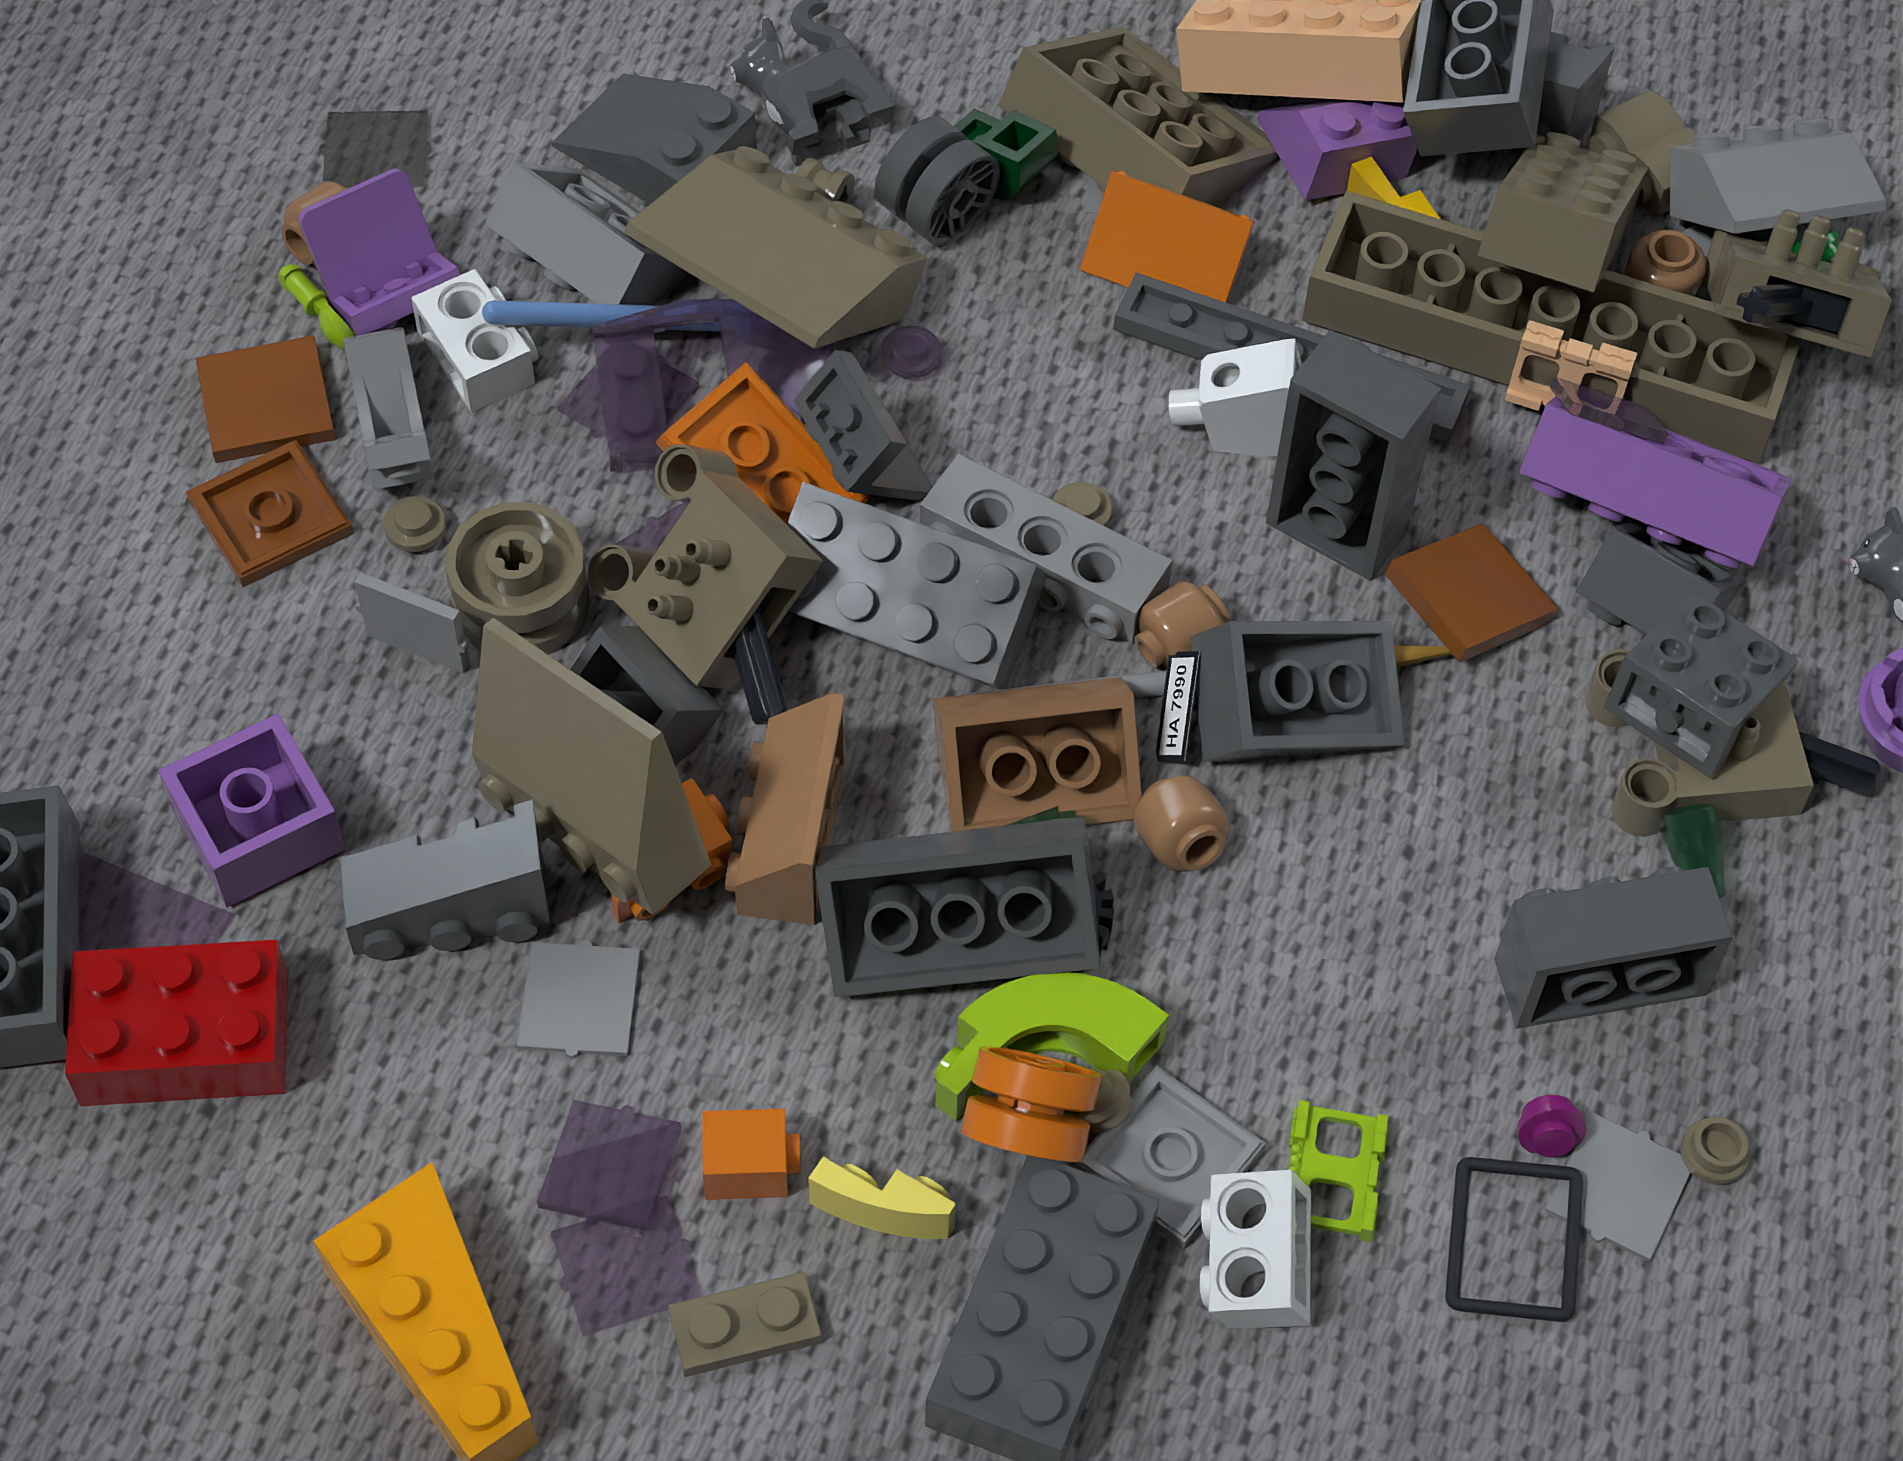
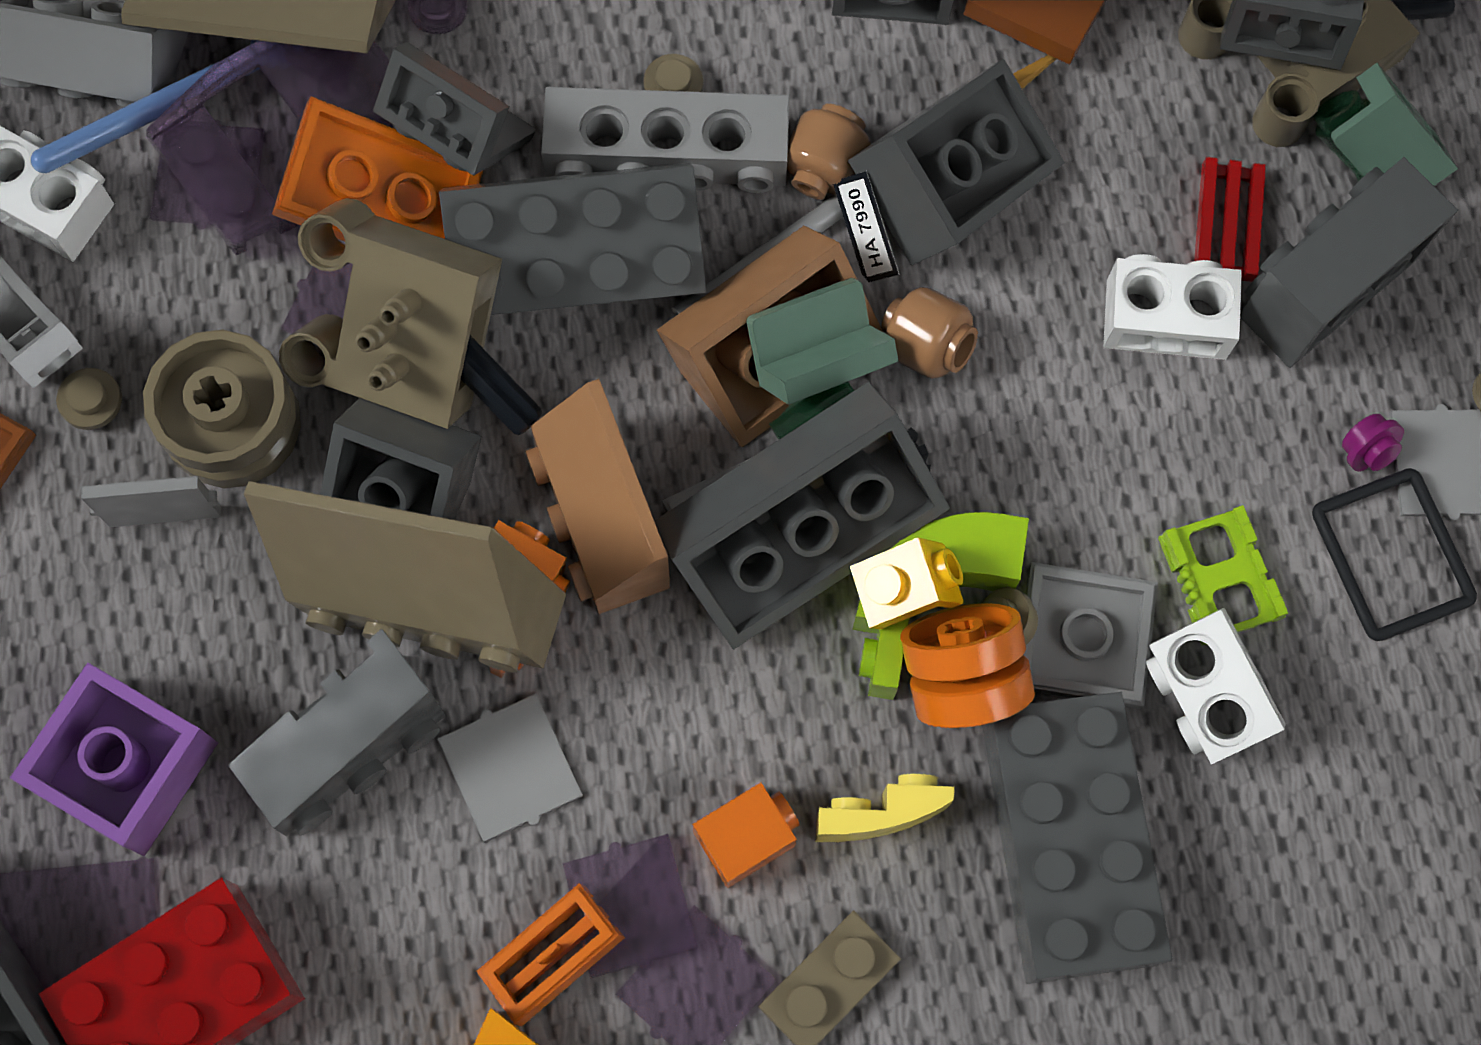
camera: 30 degrees left, 15 degrees up
none -> orange tile [476,883,625,1026]
none -> sand green panel [746,278,899,405]
none -> bracket [850,537,963,630]
none -> white brick [1103,254,1242,360]
none -> red tile [1194,157,1266,282]
none -> sand green panel [1331,63,1458,186]

